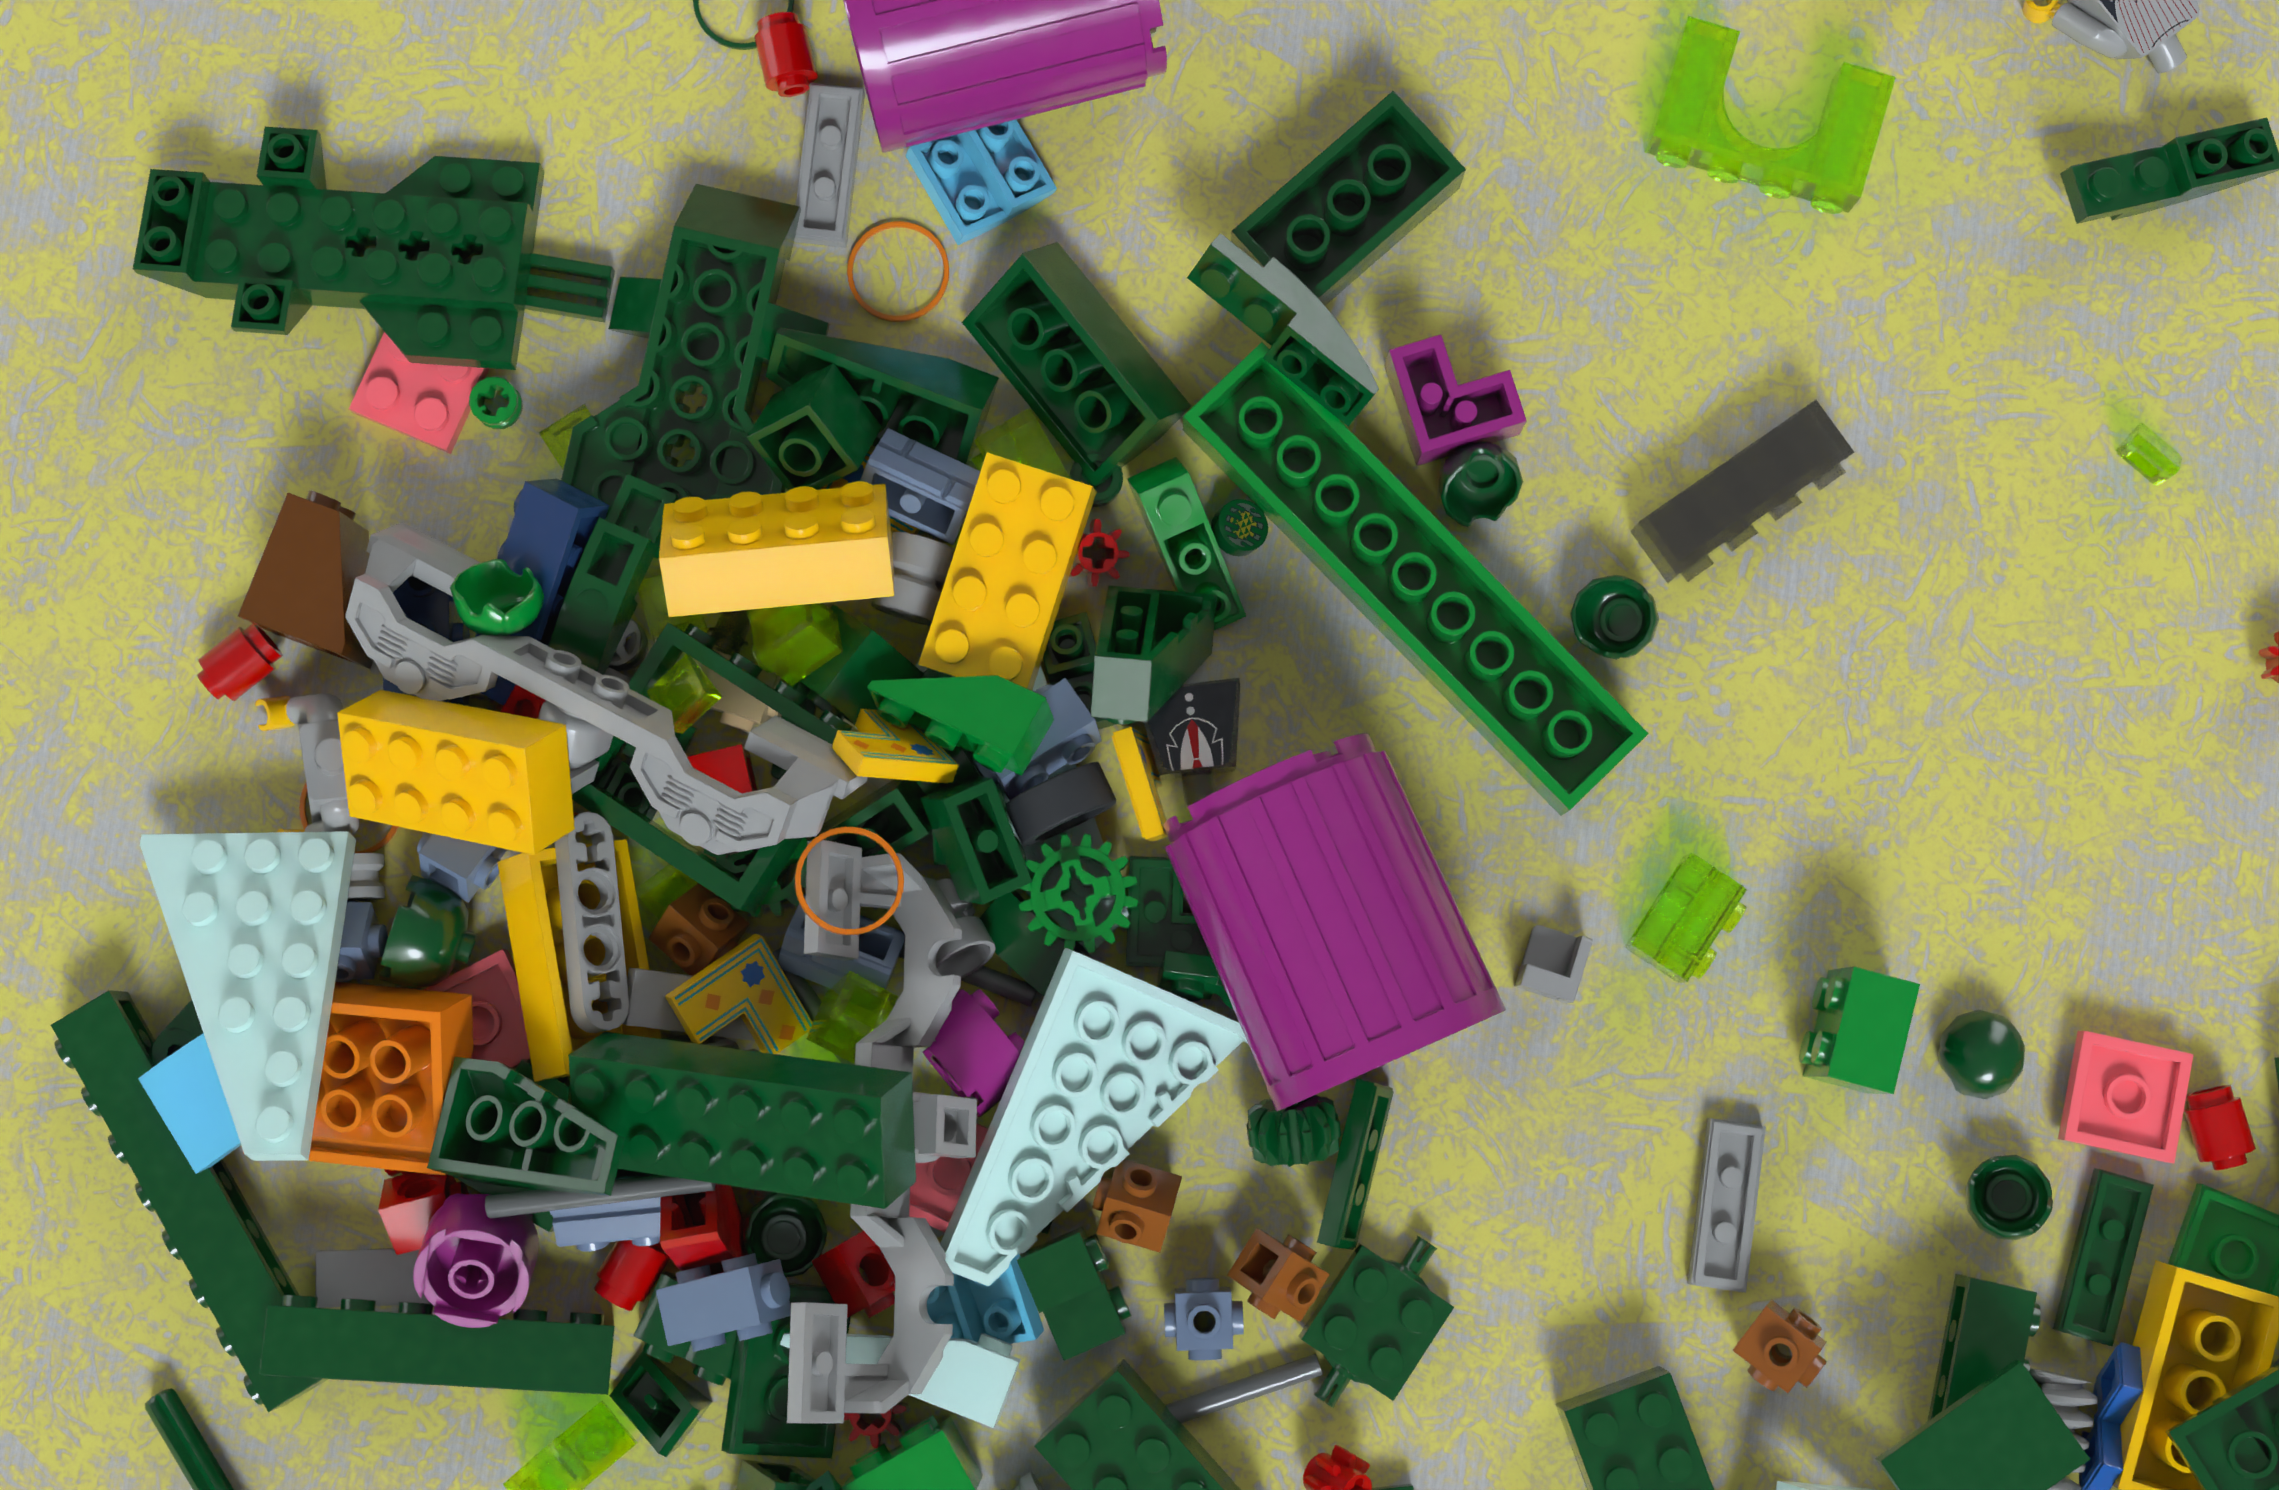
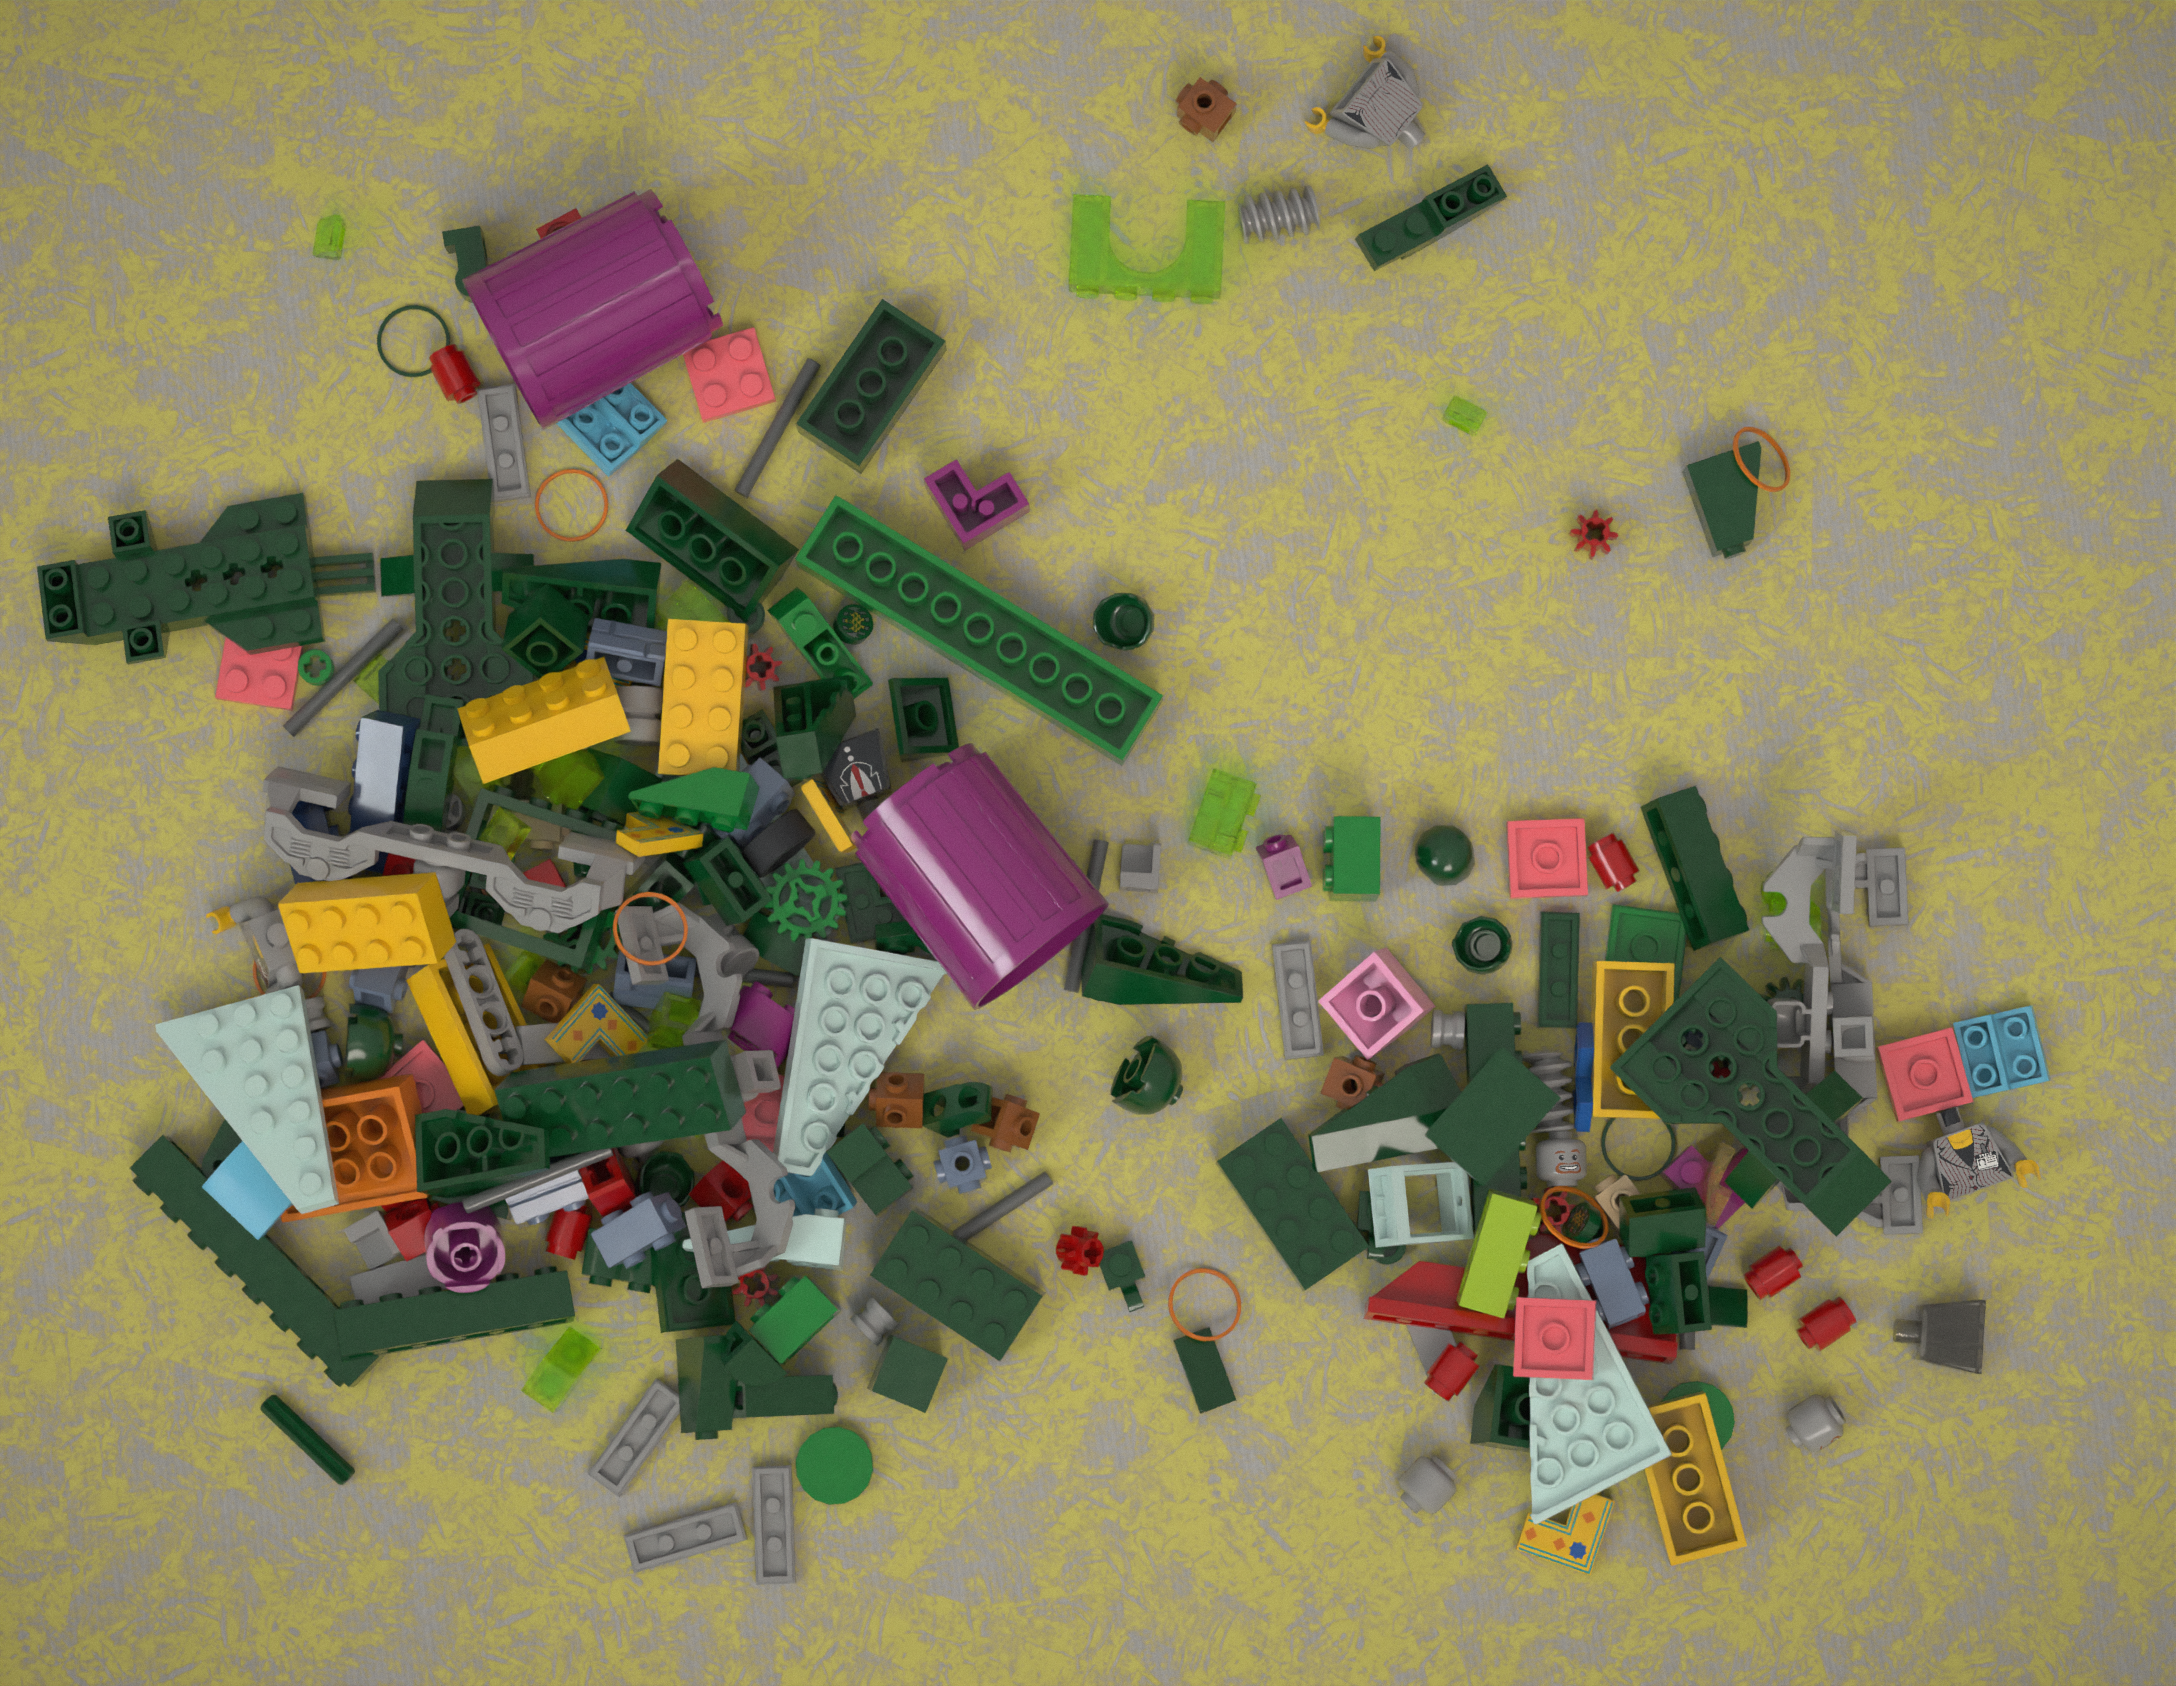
camera: 20 degrees left, 0 degrees up
red brick [197,623,283,701] -> none
reddish brown slope [238,491,374,669] -> none
green hair [450,559,544,636] -> none
dark green slope [609,1351,712,1457] -> none
dark green slope [1187,233,1379,427] -> none
dark green gear [1246,1095,1341,1167] -> none
dark green plate [1298,1235,1454,1408] -> none
dark green tile [1317,1079,1394,1250] -> none
dark green hair [1439,442,1523,527] -> none
clear smoke brick [1630,400,1854,584] -> none
none -> dark grey bar [283,618,403,737]
none -> light grey panel [344,1210,401,1270]
none -> coral plate [683,327,776,423]
none -> dark grey bar [734,358,821,498]
none -> dark green slope [888,677,959,762]
none -> dark green leg [922,1082,993,1138]
none -> dark grey bar [1064,839,1109,993]
none -> dark green wedge [1081,914,1243,1005]
none -> dark green cylinder [1110,1035,1183,1115]
none -> light grey piece [1238,185,1320,244]
none -> bracket [1256,834,1312,900]
none -> dark green wedge [1308,1053,1461,1172]
none -> bright pink slope [1319,947,1436,1060]
none -> light grey wheel [1430,1010,1465,1050]

